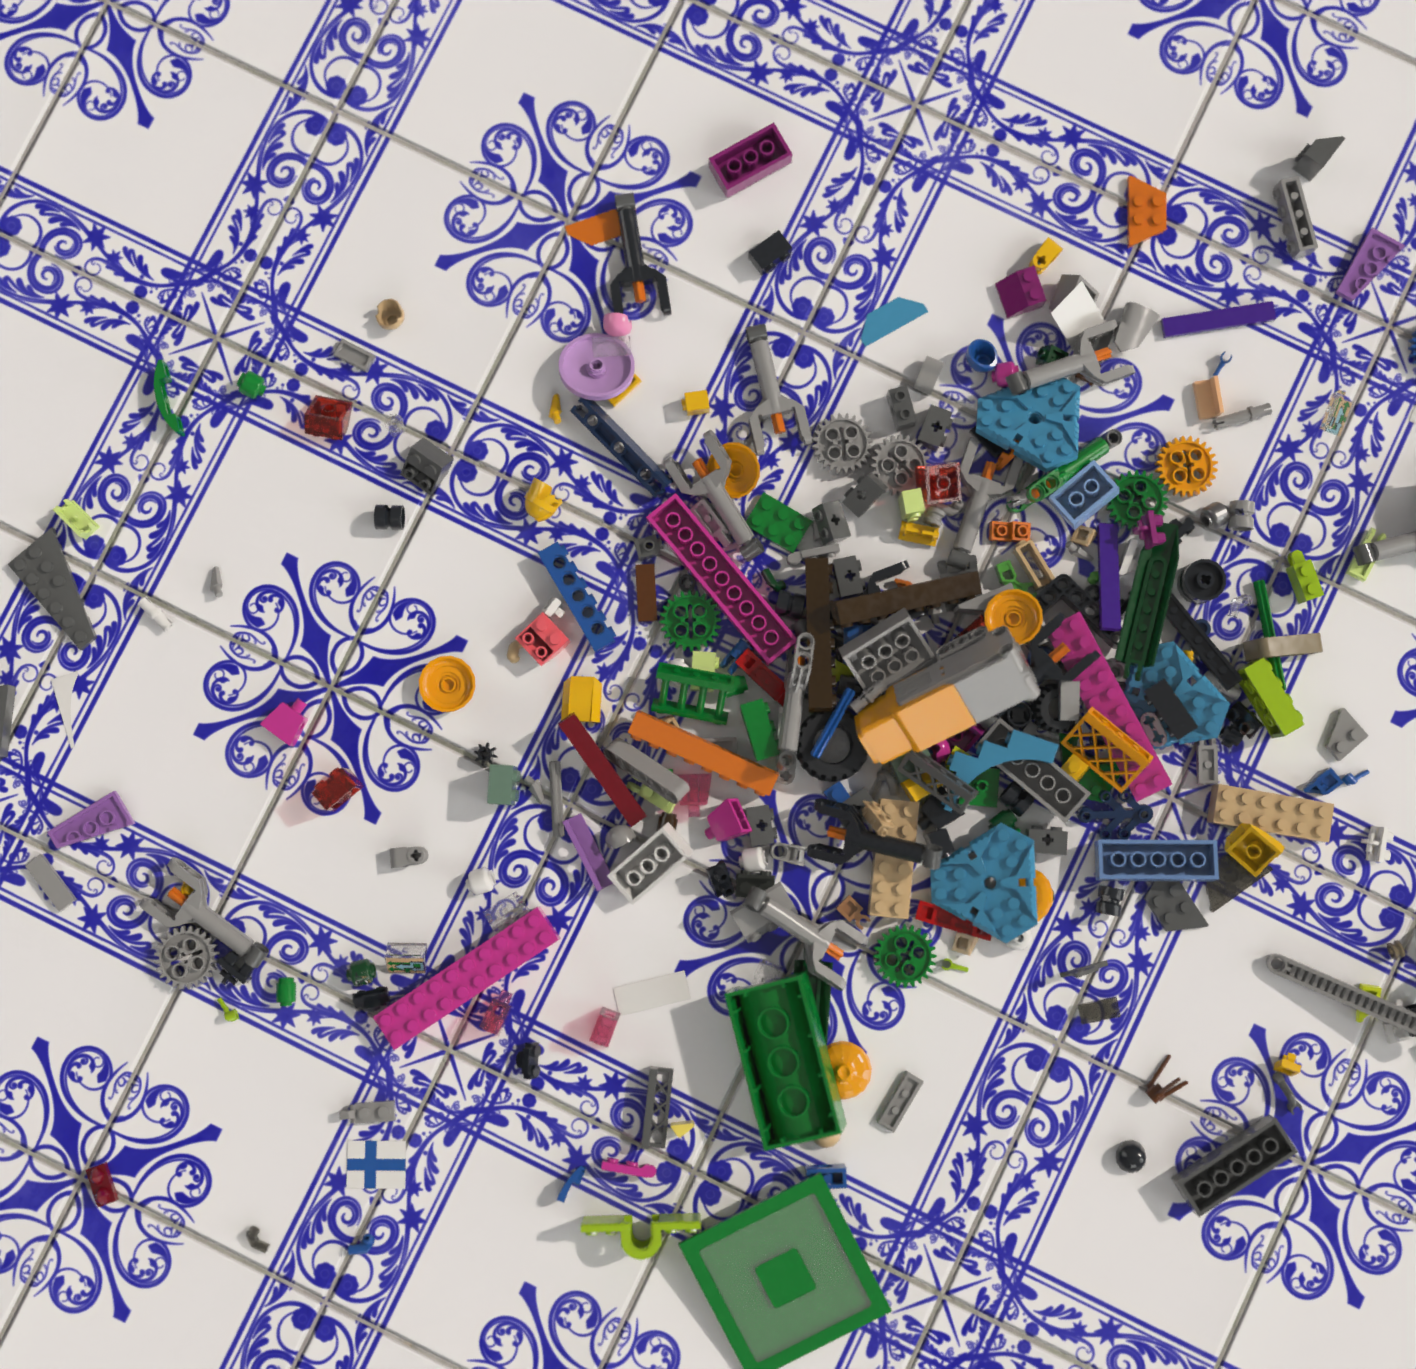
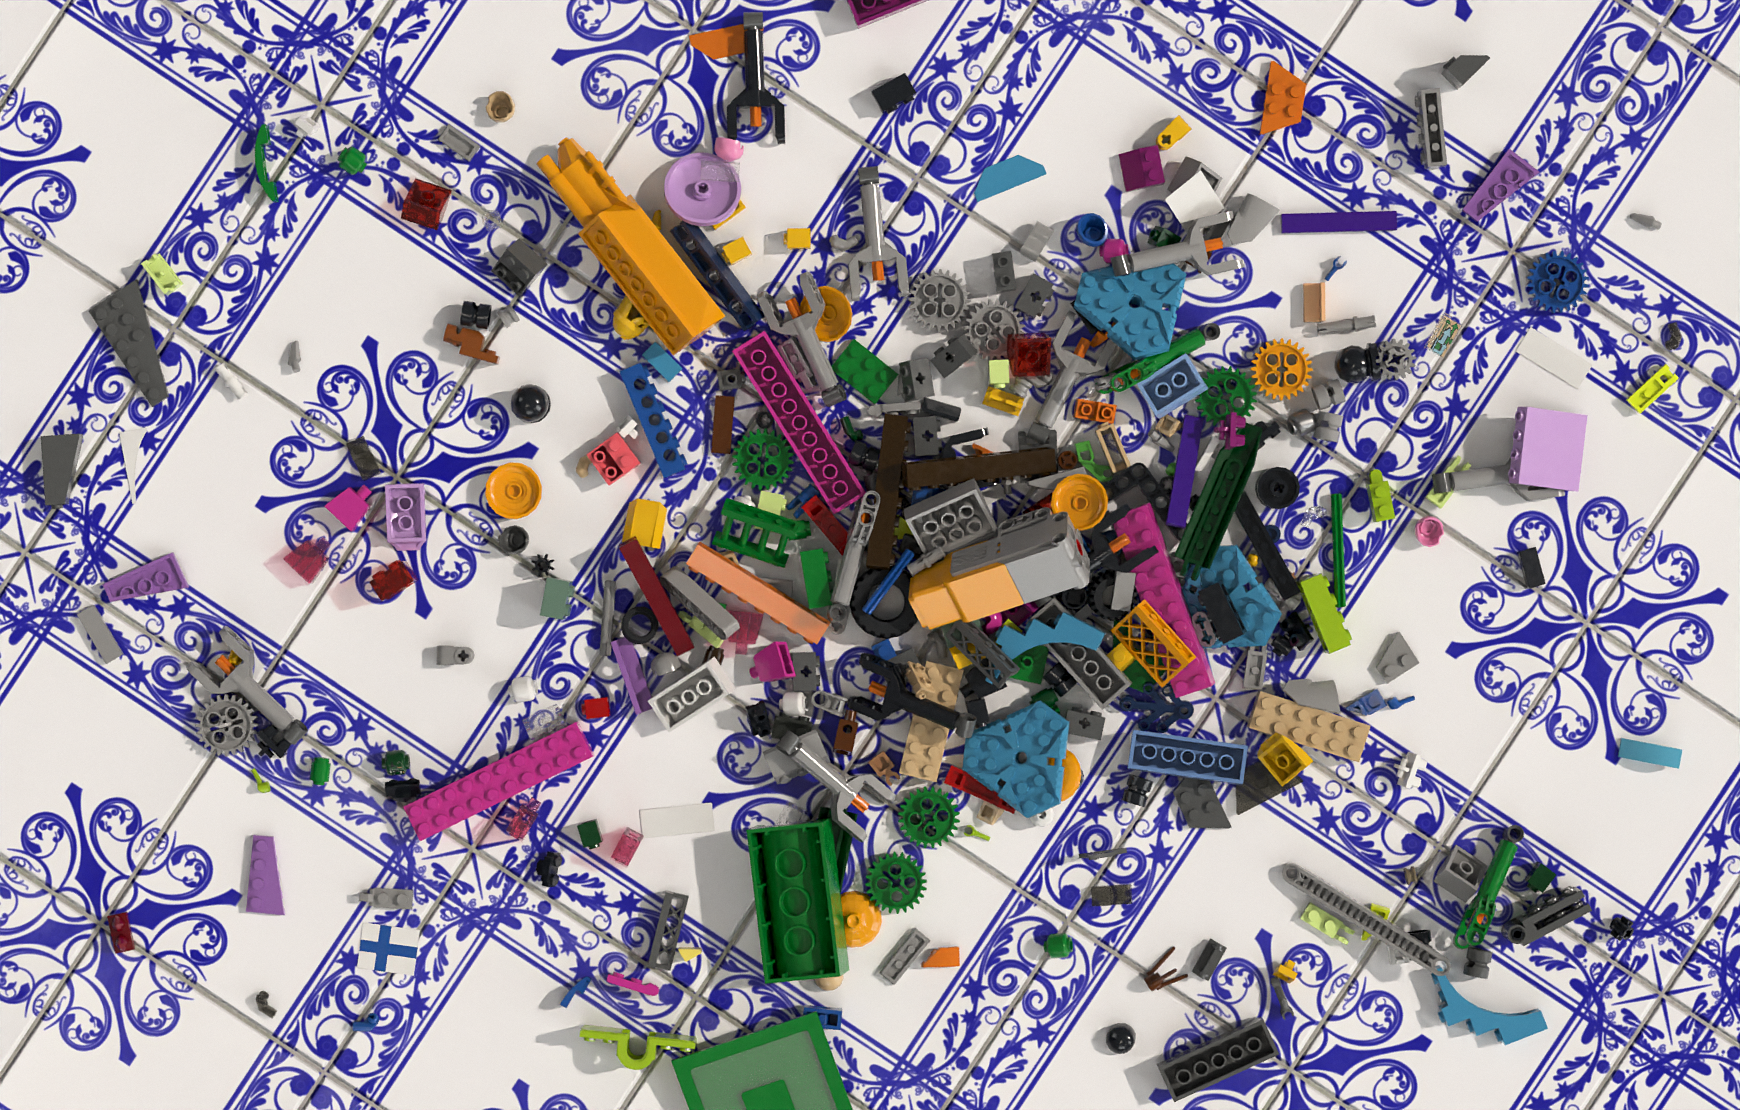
camera: 10 degrees right, 5 degrees up
panel [385,943,427,973] -> none
light grey bar [523,775,545,805] -> none
dark tan beam [1243,633,1323,662] -> none
none -> medium lavender wing [246,835,285,915]
none -> clear pink torso [283,537,331,584]
none -> white tile [295,114,320,139]
none -> clear smoke slope [346,436,381,481]
none -> lavender slope [385,483,426,551]
none -> dark orange plate [443,324,500,364]
none -> light grey wheel [497,304,520,328]
none -> dark grey hair [498,525,529,555]
none -> black tile [511,384,551,423]
none -> light orange piece [536,137,725,356]
none -> dark green brick [577,819,603,850]
none -> red brick [581,697,611,719]
none -> black tyre [621,606,658,644]
none -> dark azure tile [642,342,683,382]
none -> yellow brick [721,237,752,265]
none -> light grey arm [829,235,859,251]
none -> reddish brown torso [833,710,859,756]
none -> green gear [865,851,927,914]
none -> black slope [921,398,961,422]
none -> orange slope [921,946,960,967]
none -> green head [1044,933,1073,958]
none -> reddish brown wheel [1058,451,1077,470]
none -> dark grey hinge [1192,938,1227,981]
none -> light grey panel [1283,679,1340,714]
none -> yellowish green hinge [1300,902,1355,945]
none -> light grey wheel [1312,379,1345,411]
none -> black tile [1334,343,1381,383]
none -> light grey gear [1376,339,1416,381]
none -> bright pink hair [1414,516,1444,547]

